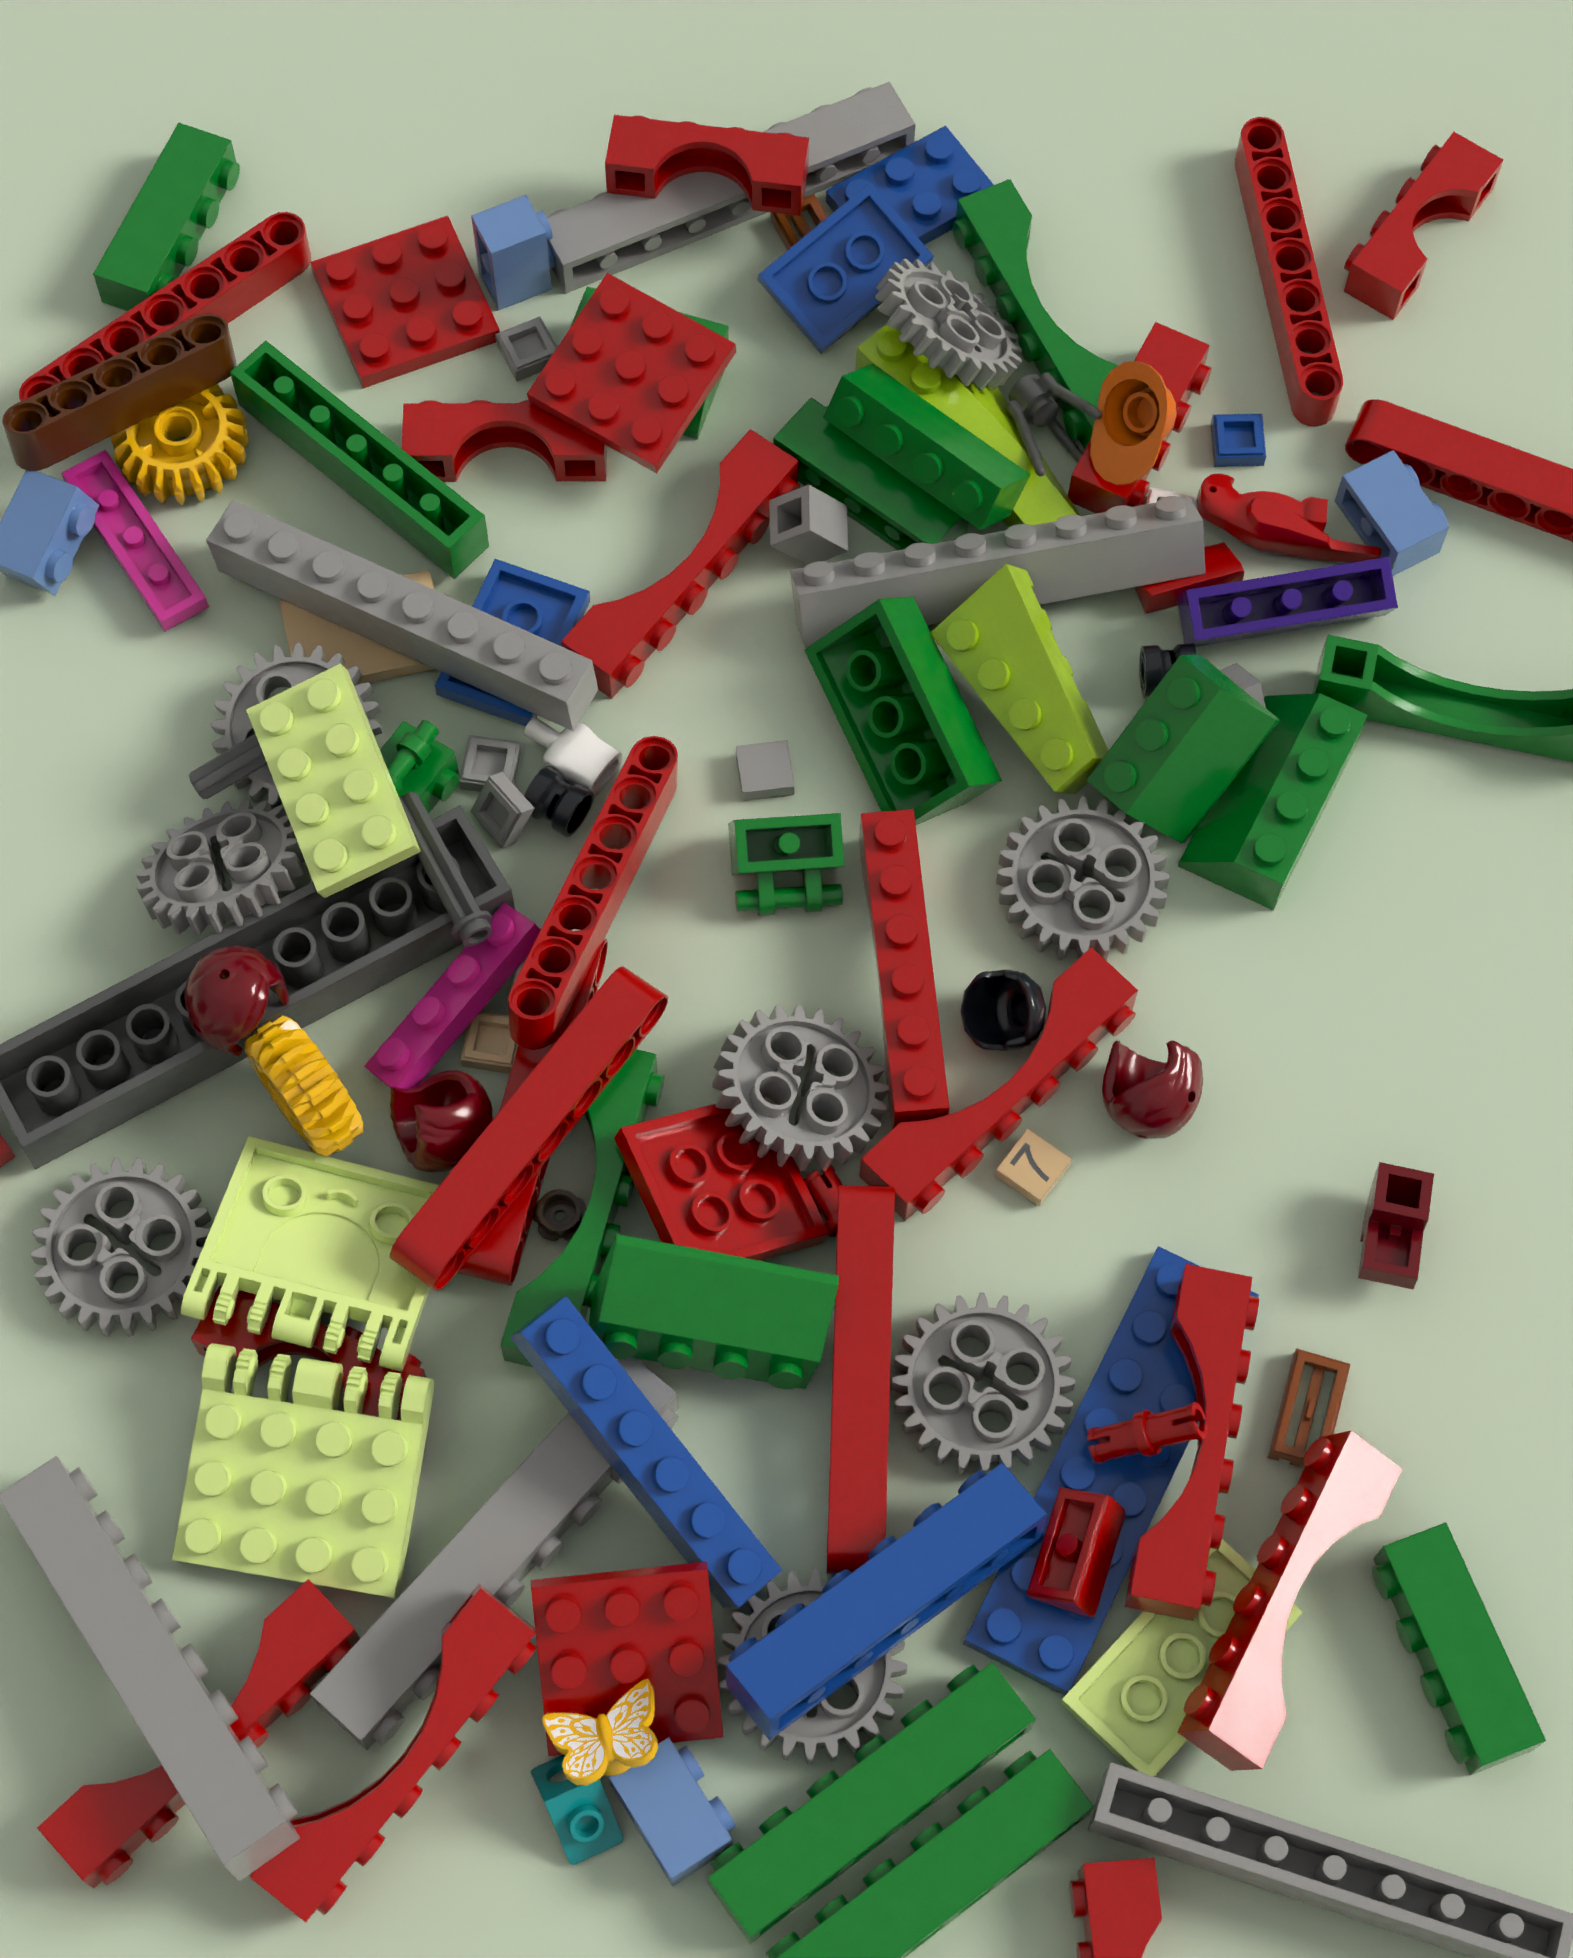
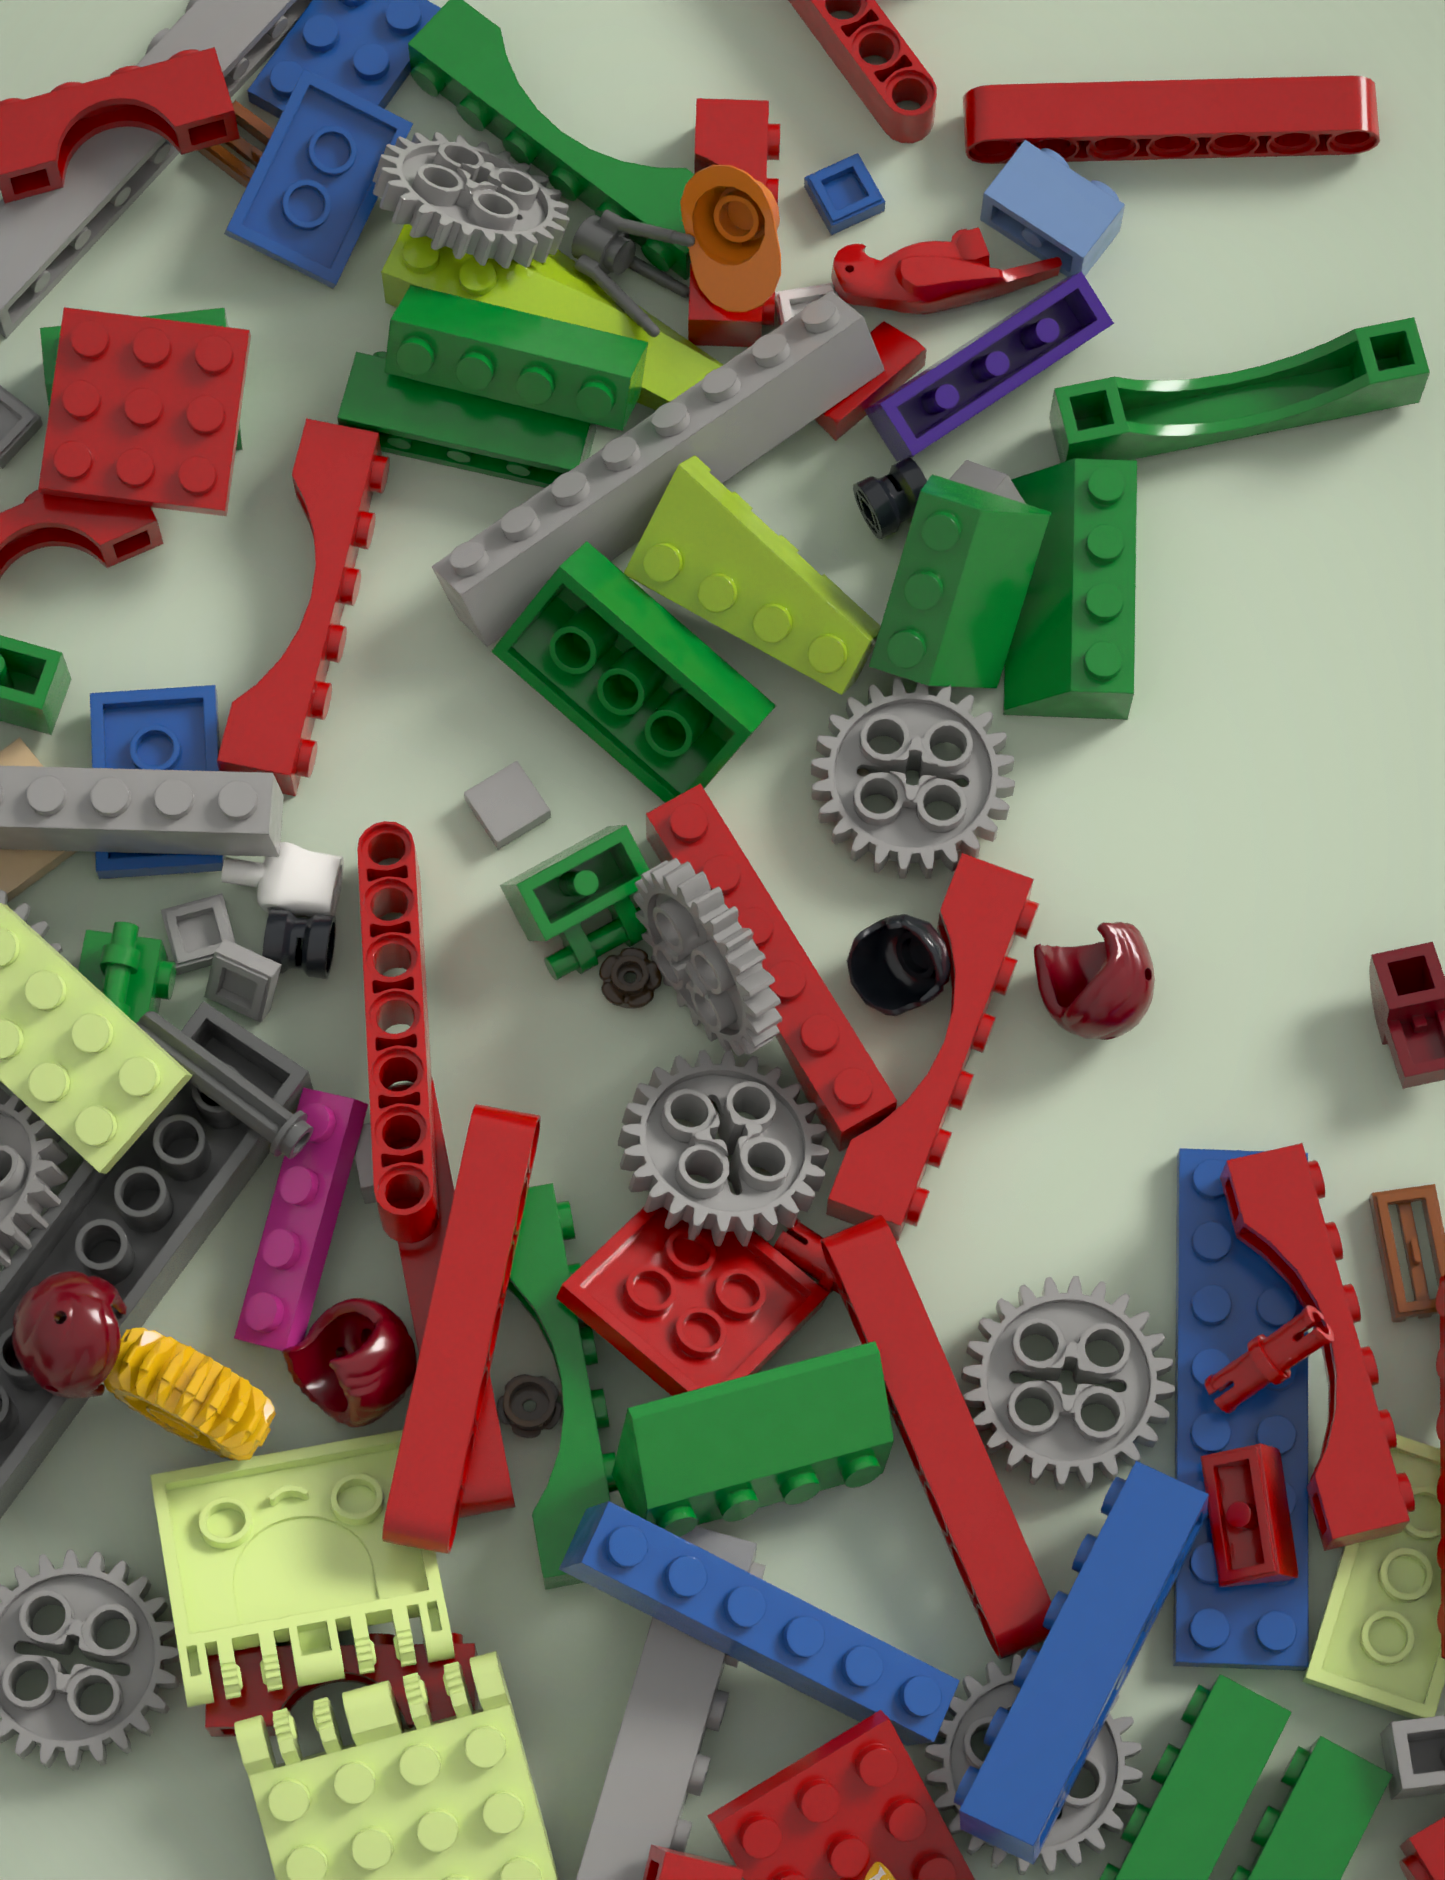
camera: 25 degrees left, 5 degrees up
tan tile [460,1011,518,1074] -> none
light grey brick [769,484,848,565] -> none
tan tile [995,1129,1072,1207] -> none
none -> dark brown plate [599,948,662,1009]
none -> light grey gear [633,858,782,1056]

